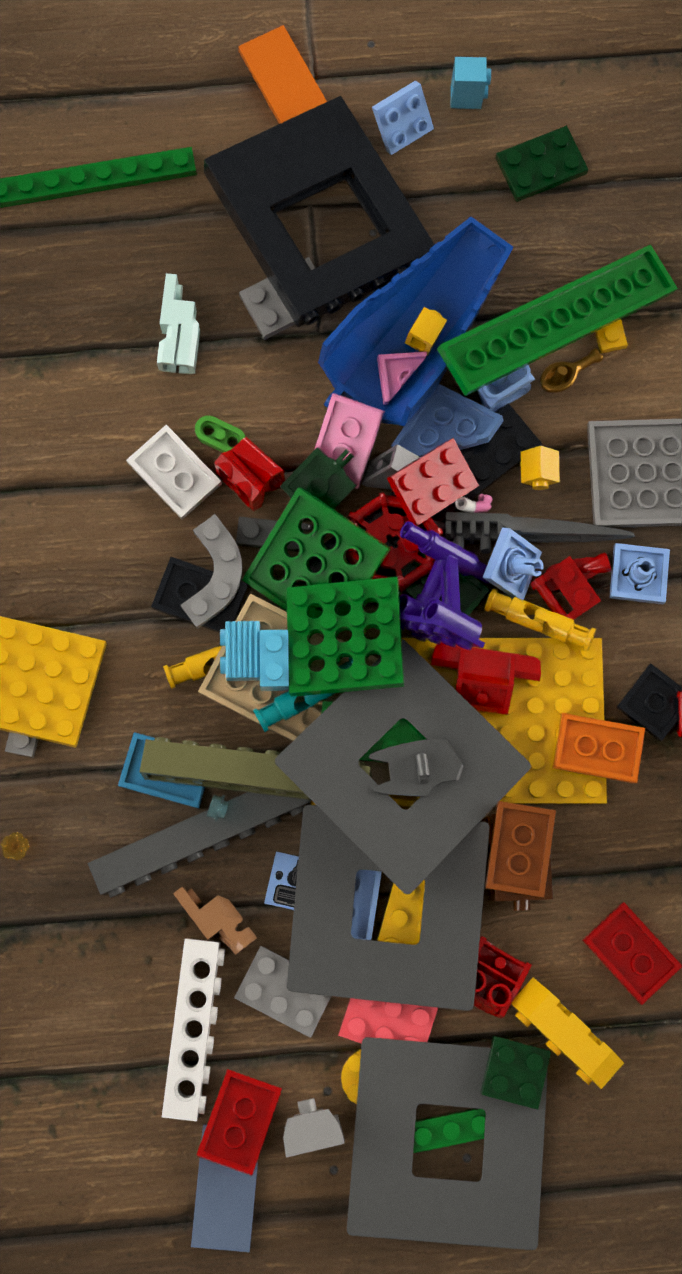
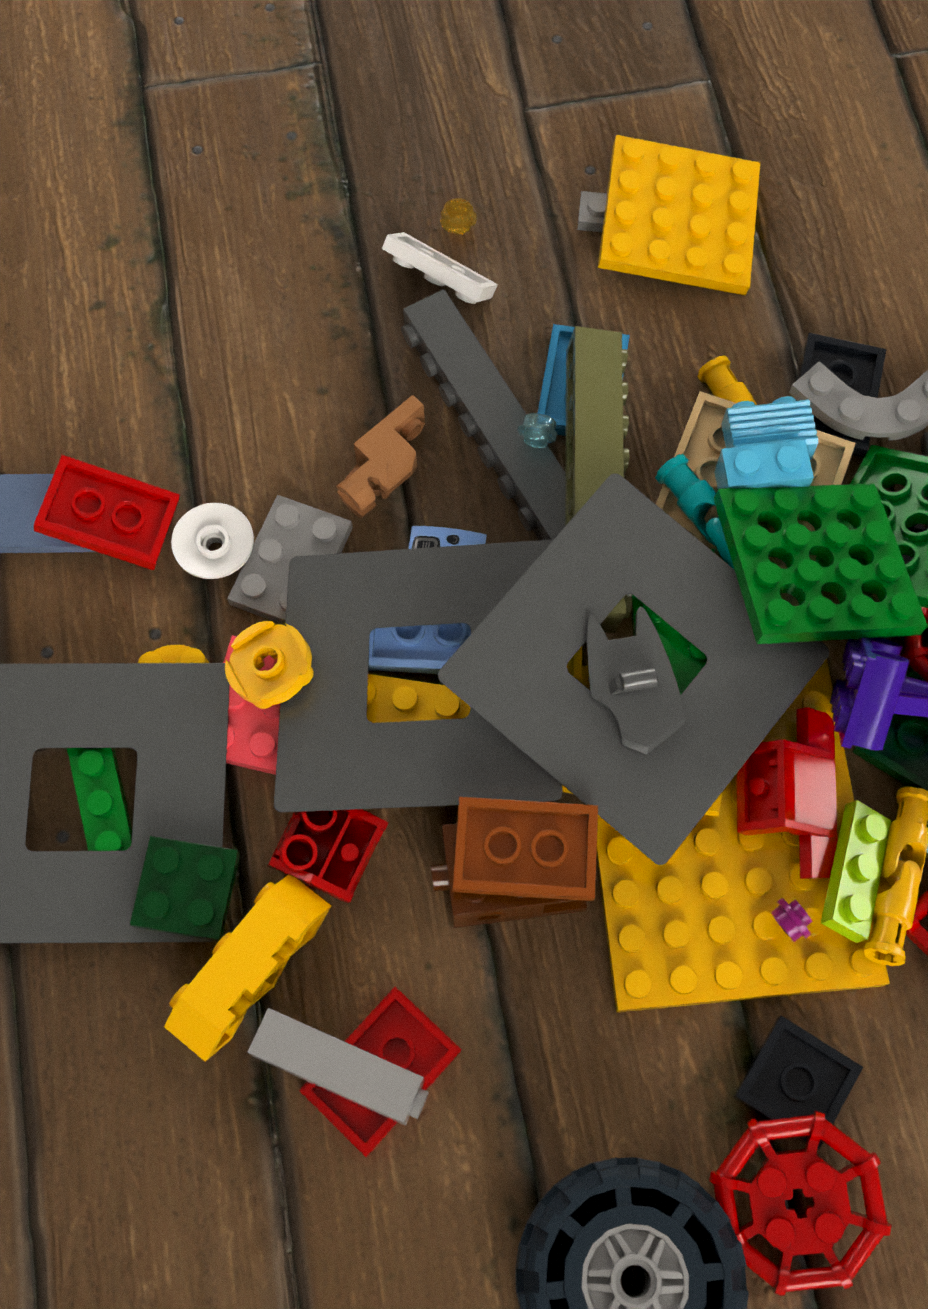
camera: 90 degrees right, 10 degrees down
white brick [162,938,225,1121] -> none
light grey brick [283,1098,345,1158] -> none
orange tile [552,713,645,784] -> none
none -> white dish [171,503,254,579]
none -> yellow plate [225,621,314,709]
none -> light grey brick [247,1008,429,1126]
none -> white plate [382,232,498,304]
none -> magenta plate [770,898,813,942]
none -> lime plate [821,800,891,943]

